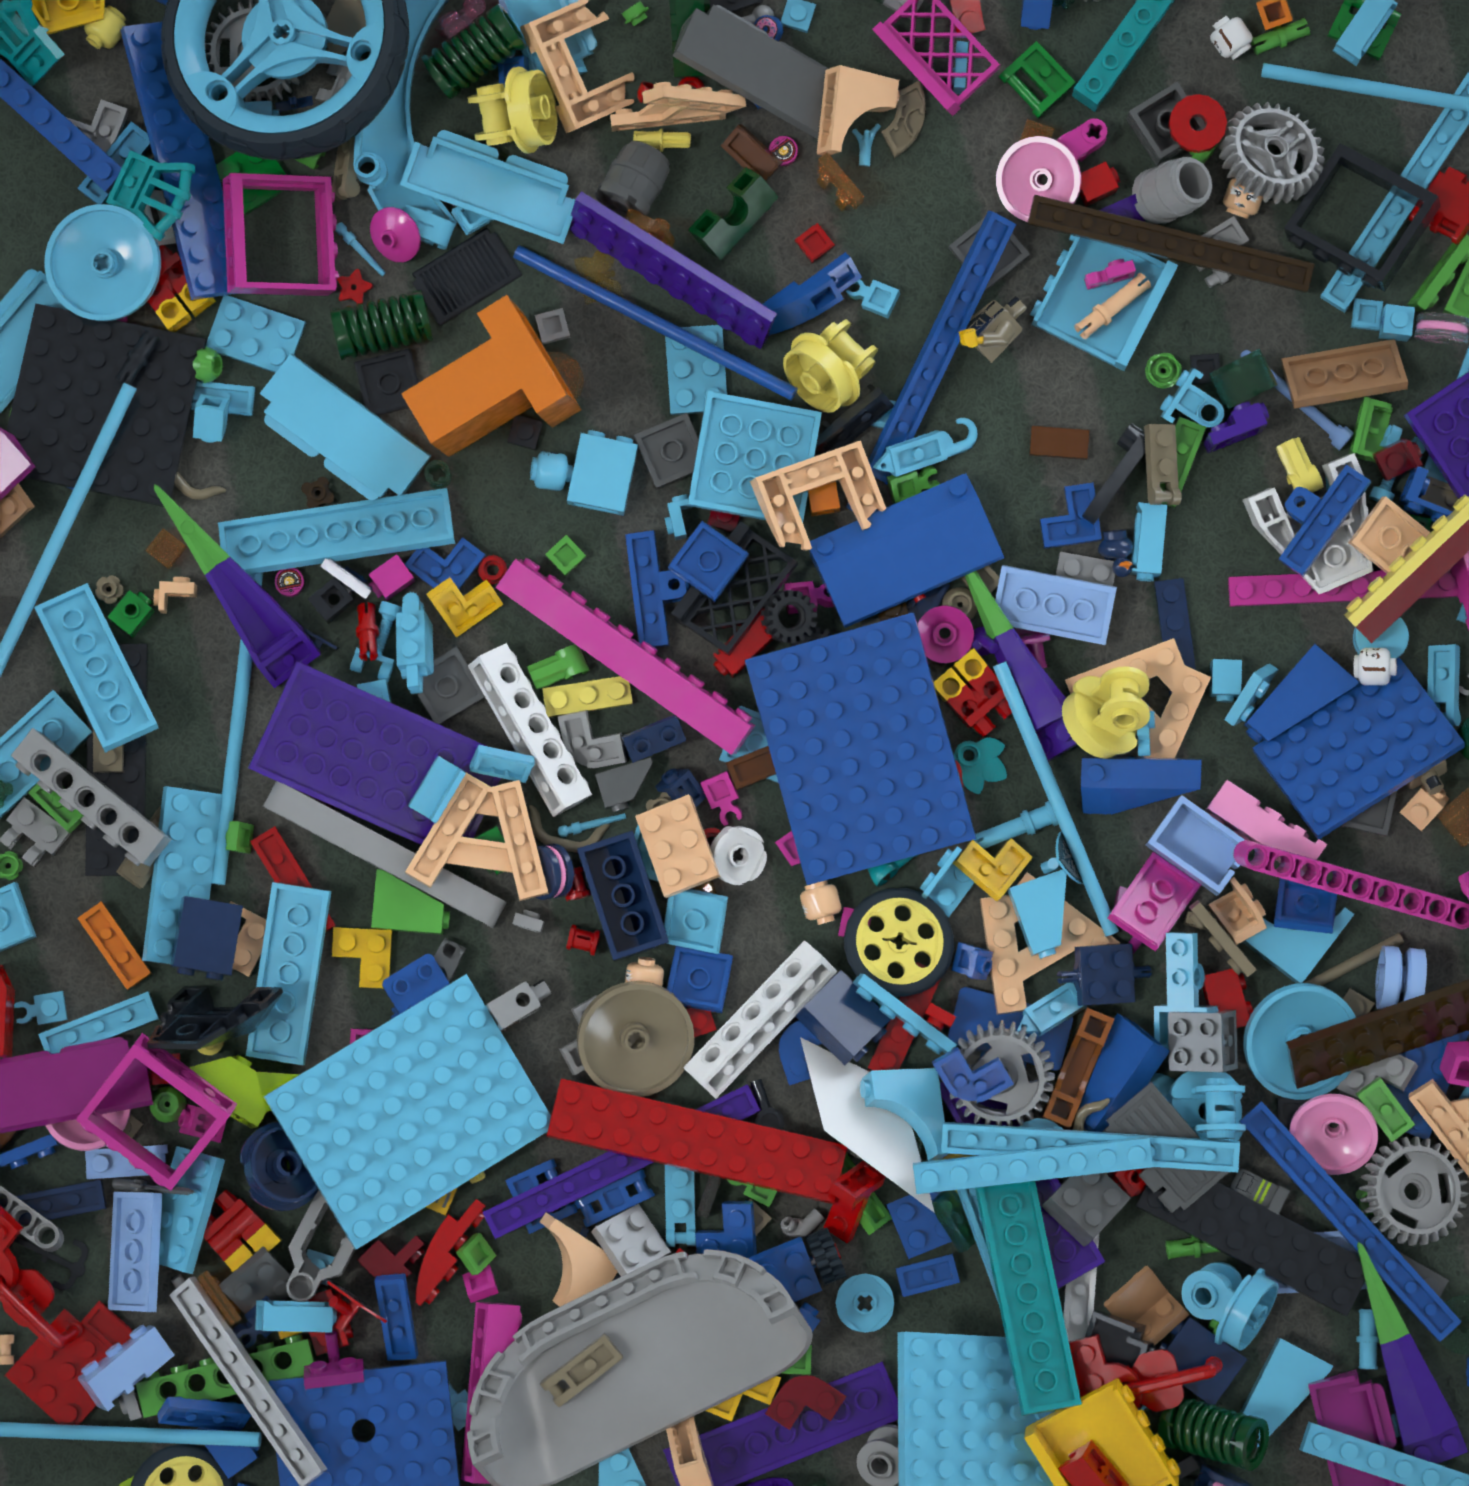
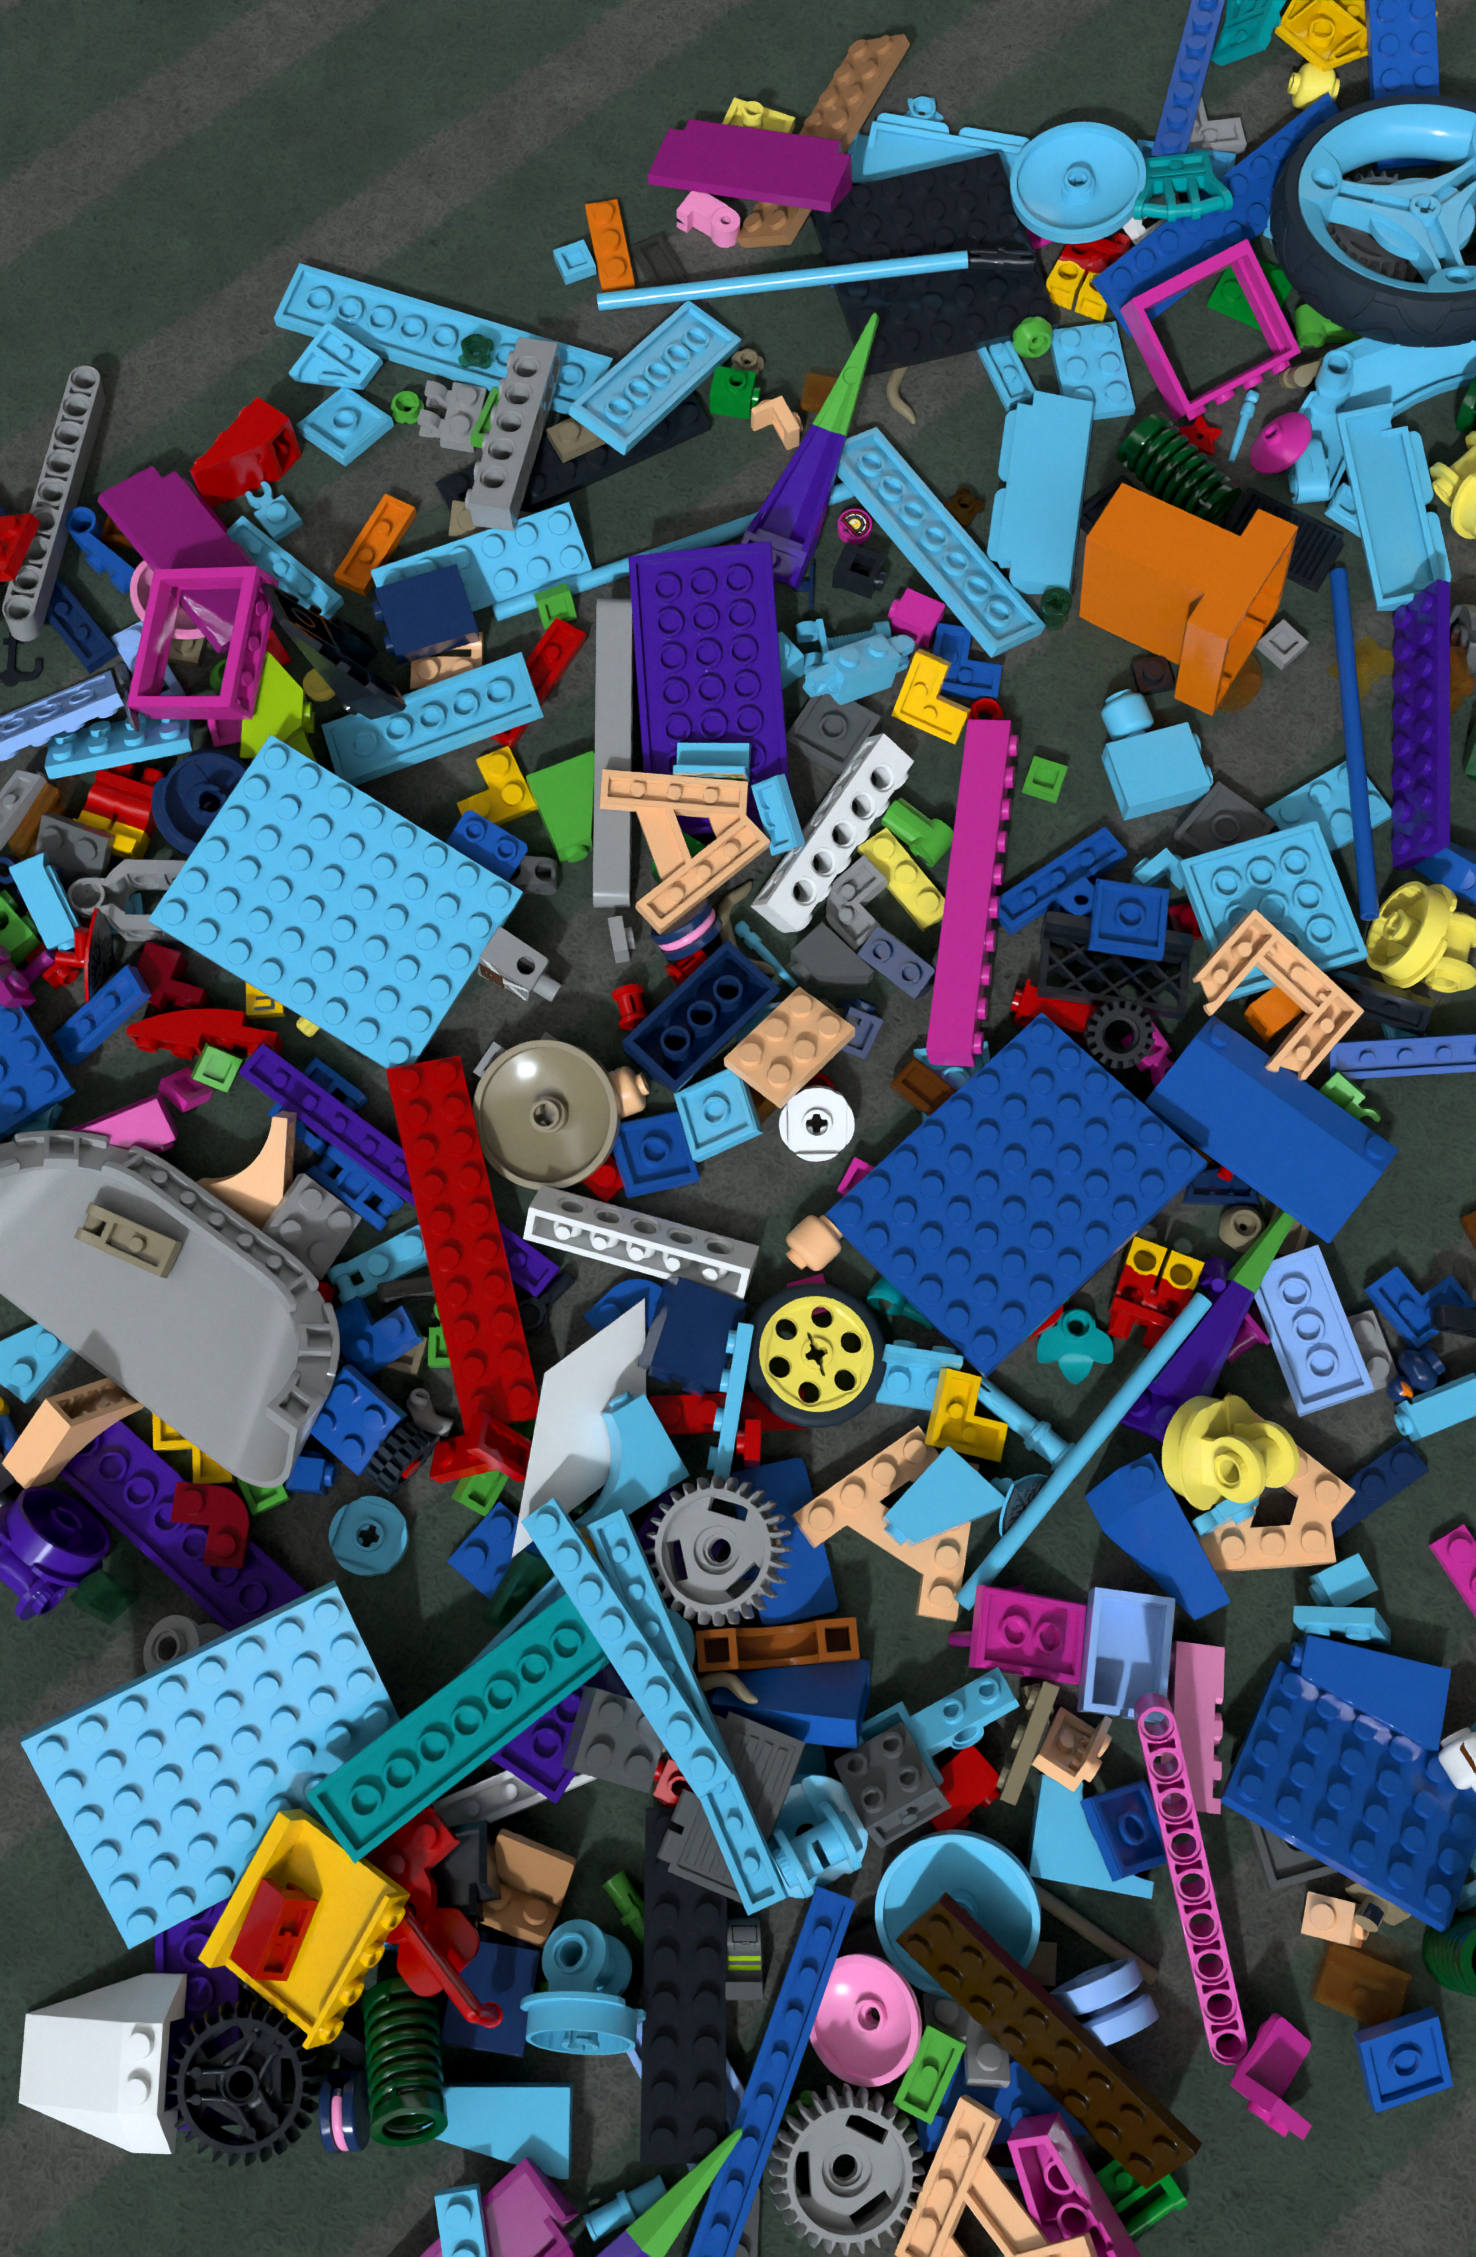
camera: 65 degrees right, 10 degrees down
medium azure brick [193,394,229,443] -> none
tile [320,558,373,599] -> none
red pin [356,602,379,661] -> none
dark pink plate [700,770,743,826] -> none
medium azure plate [873,417,978,477] -> none
blue plate [895,1254,960,1297] -> none
dark pink dish [917,605,974,663] -> none
blue plate [932,1047,1014,1103] -> none
blue bracket [952,942,993,980] -> none
medium azure plate [1017,982,1087,1037] -> none
dark blue plate [1057,944,1151,1006] -> none

